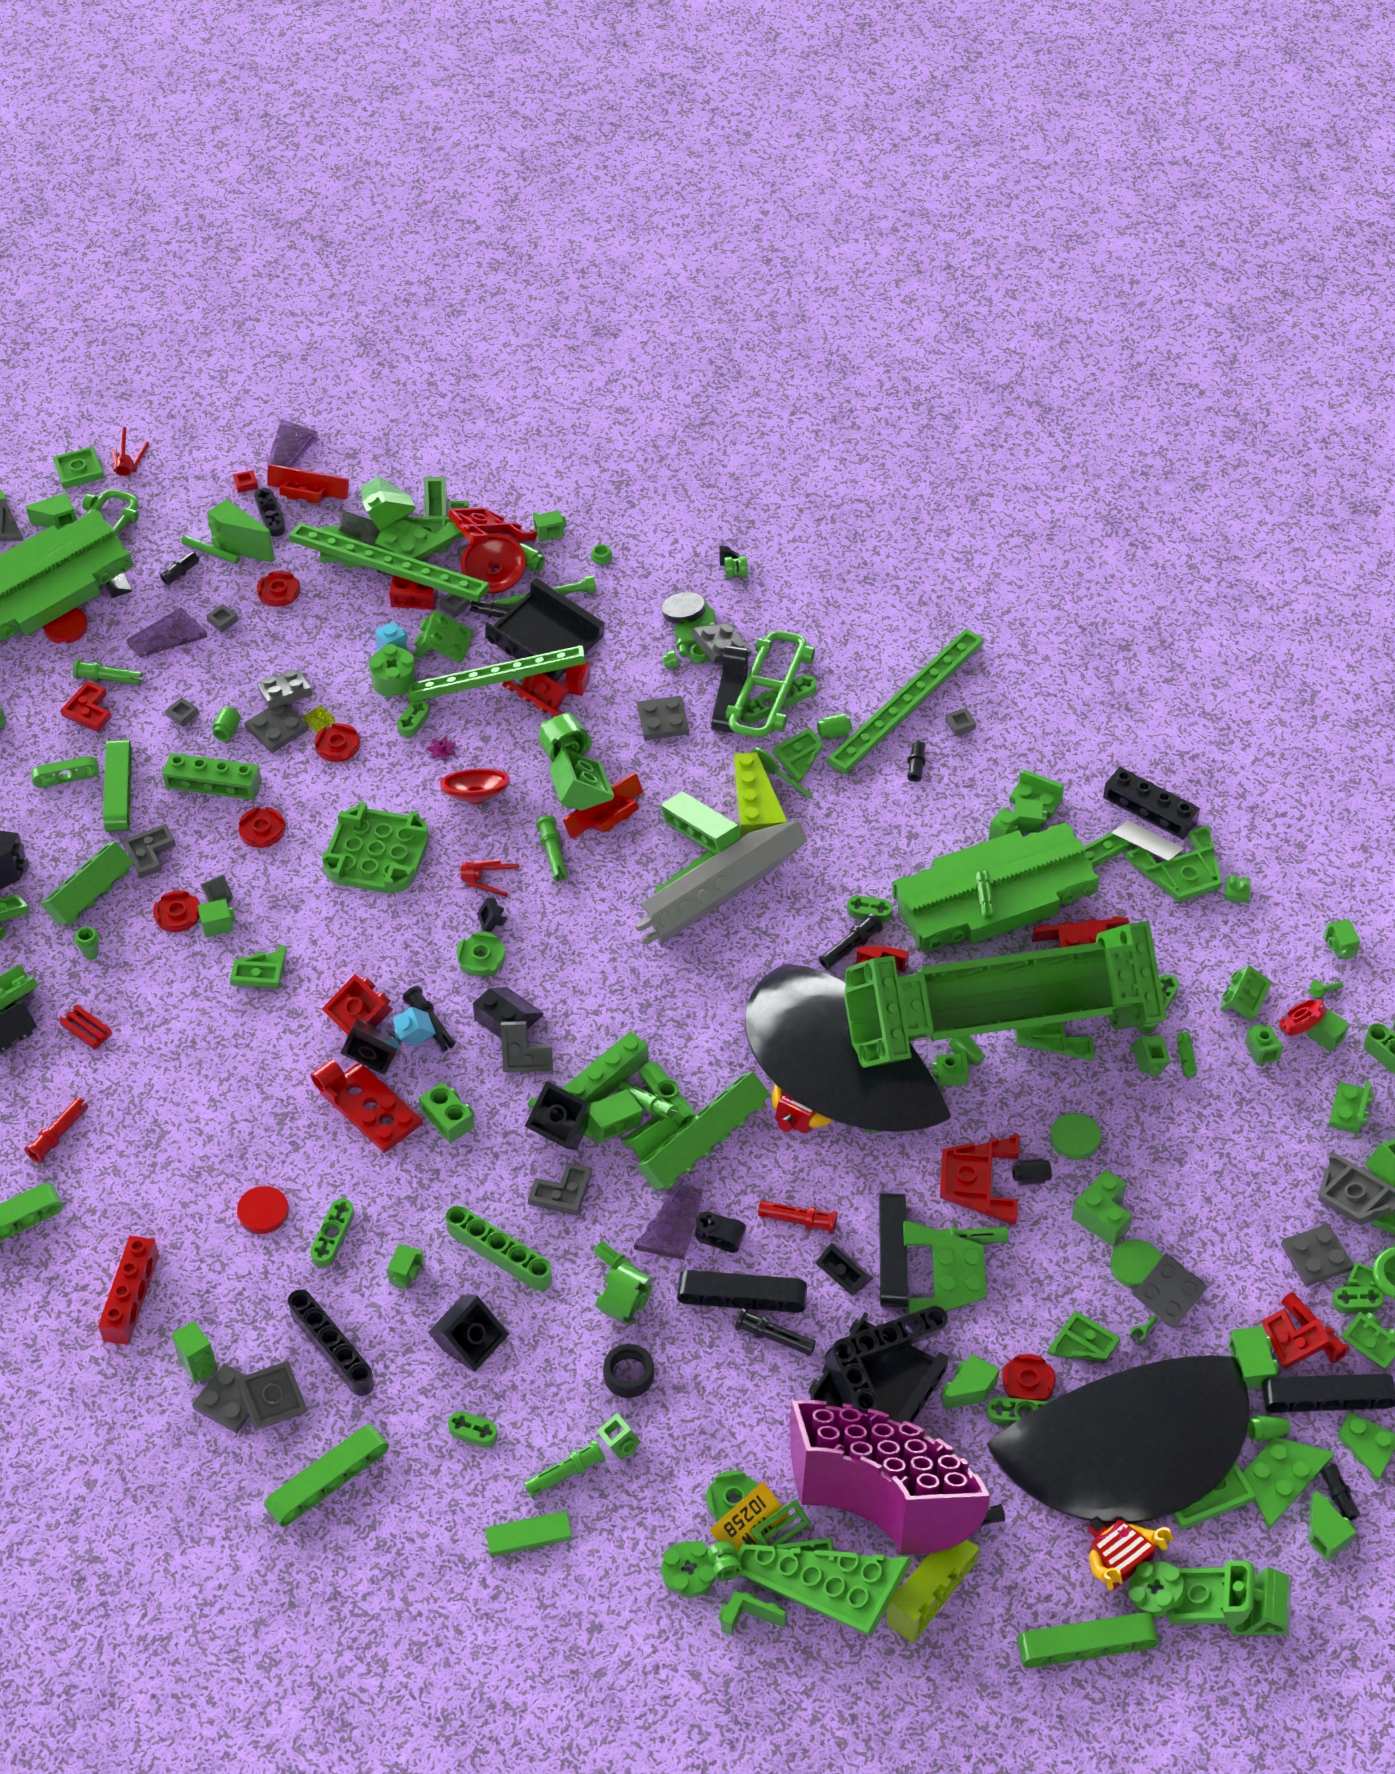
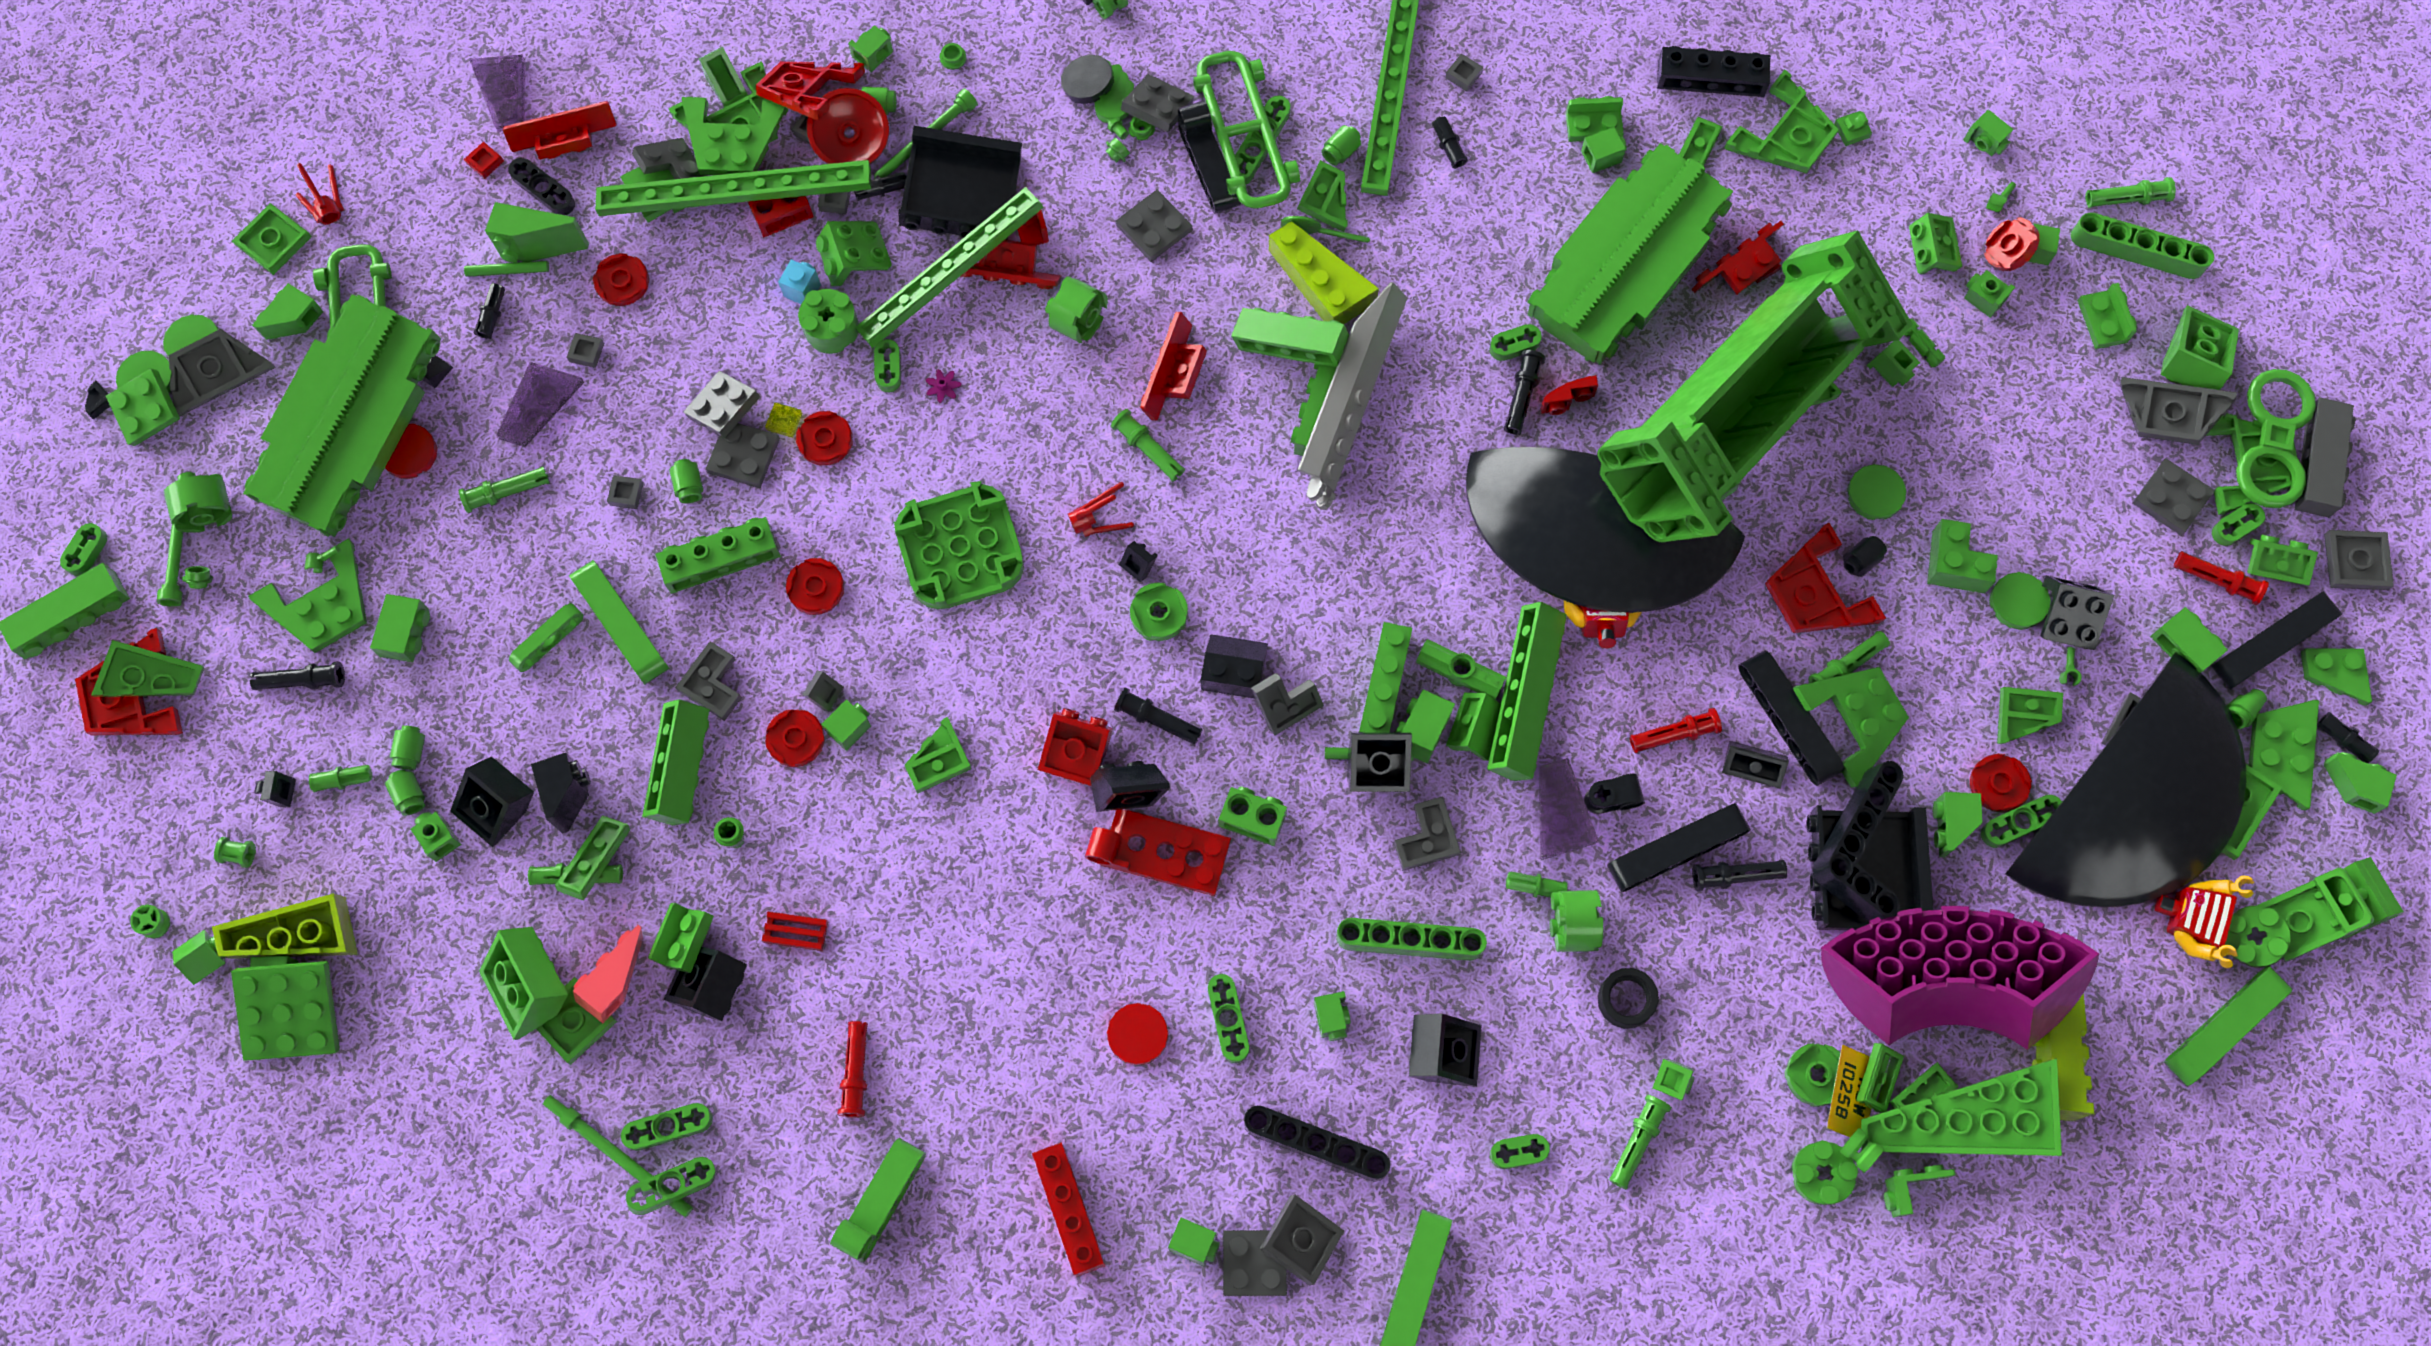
camera: 30 degrees left, 20 degrees up
red plate [60,681,112,732] -> none
bright green wedge [360,476,416,531] -> none
medium azure brick [393,1007,436,1046] -> none
red dish [440,768,510,804] -> none
bright green tile [485,1511,572,1557] -> none
bright green slope [549,747,614,811] -> none
bright green pin [617,1081,679,1121] -> none
bright green axle [976,871,995,918] -> none
bright green brick [989,807,1020,840] -> none
white sticker [1112,821,1184,861] -> none
red plate [1261,1309,1333,1369] -> none

